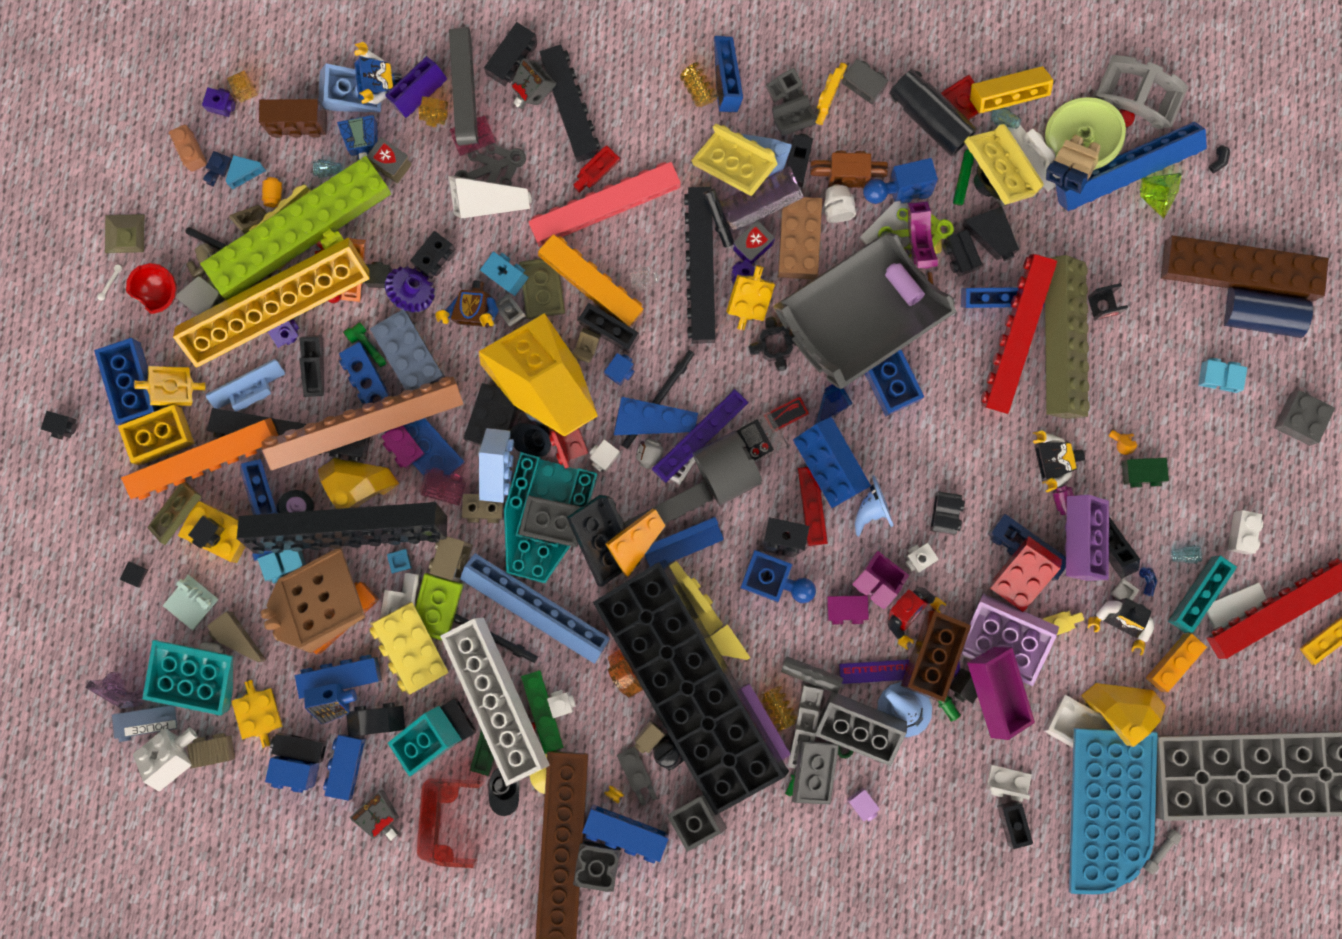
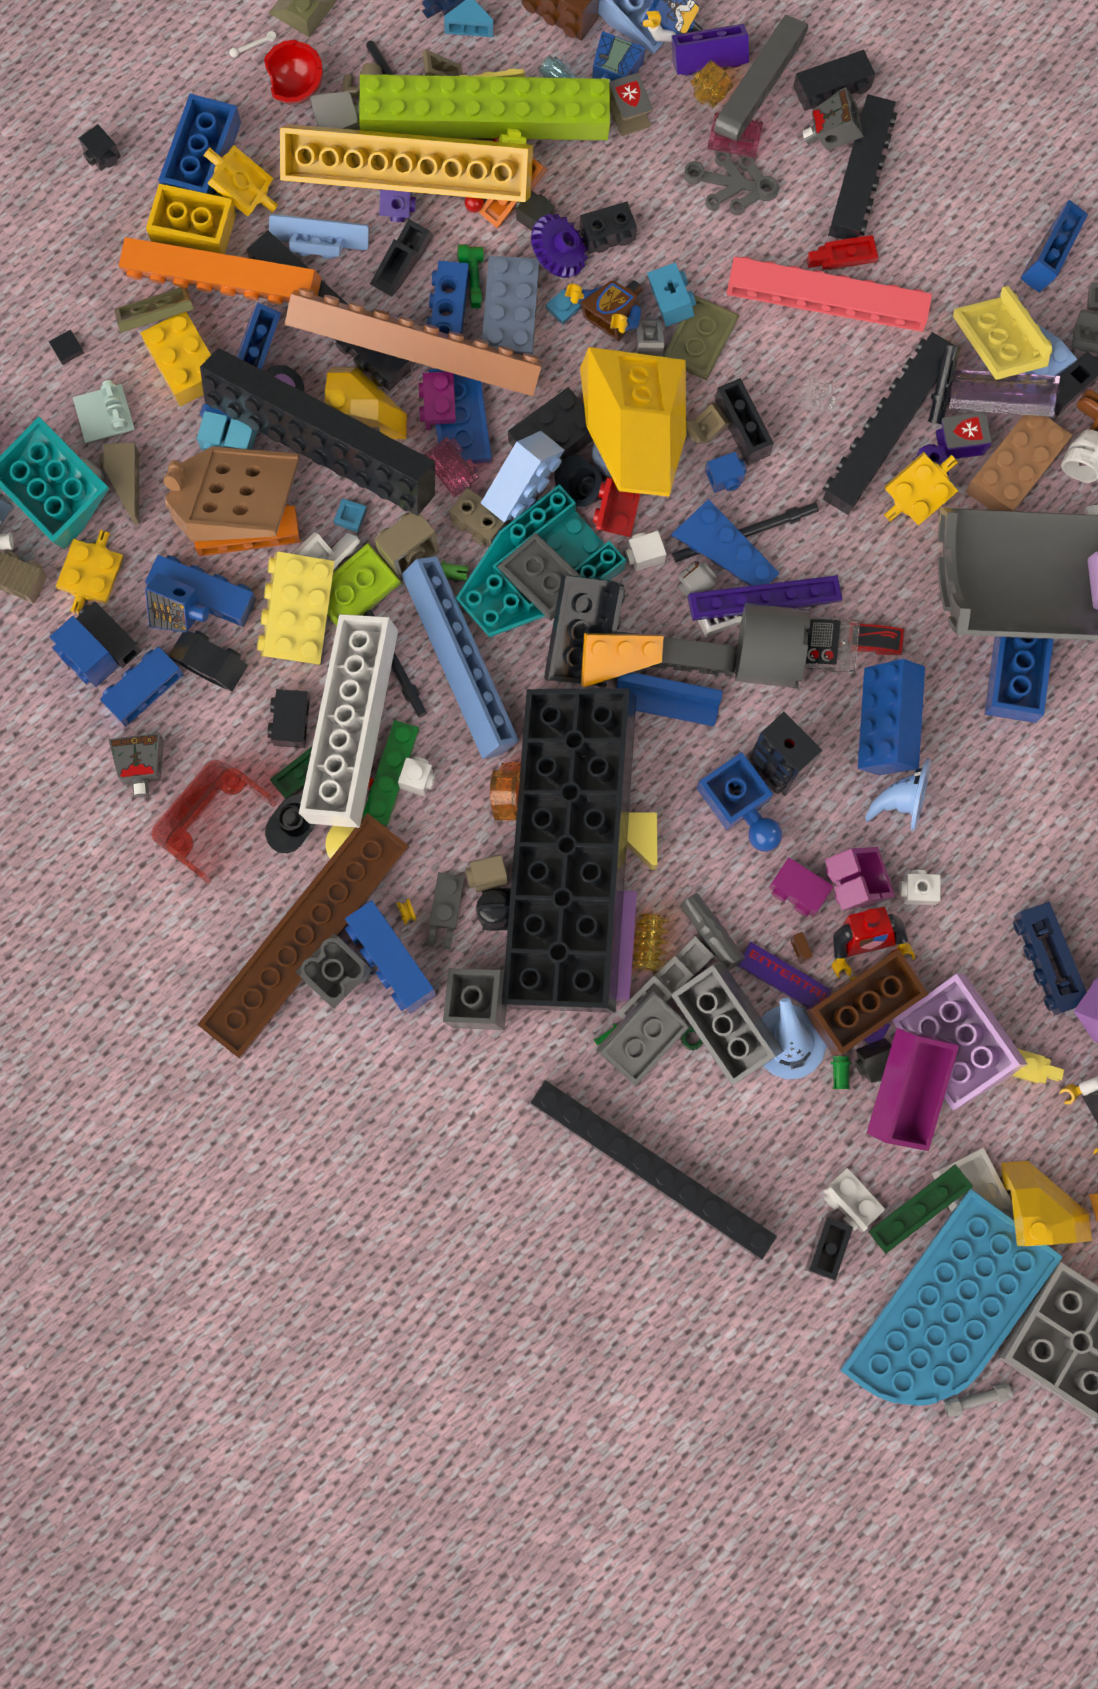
camera: 30 degrees right, 5 degrees down
black brick [188,516,225,549] -> none
light orange brick [261,177,282,207] -> none
teal brick [387,706,462,777] -> none
white slope [448,176,532,218] -> none
light orange brick [538,234,644,327] -> none
light yellow bracket [669,561,723,635] -> none
clear yellow piece [680,62,718,107] -> none
black piece [748,317,797,372] -> none
red tile [797,467,828,546] -> none
clear blue slope [815,384,853,424] -> none
lavender brick [847,788,880,822] -> none
black brick [930,491,965,535] -> none
brick [990,536,1062,612] -> none
none -> bright green pin [440,560,468,582]
none -> black brick [530,1080,777,1260]
none -> dark azure plate [545,289,581,325]
none -> reddish brown tile [790,932,813,963]
none -> dark green plate [868,1164,973,1254]

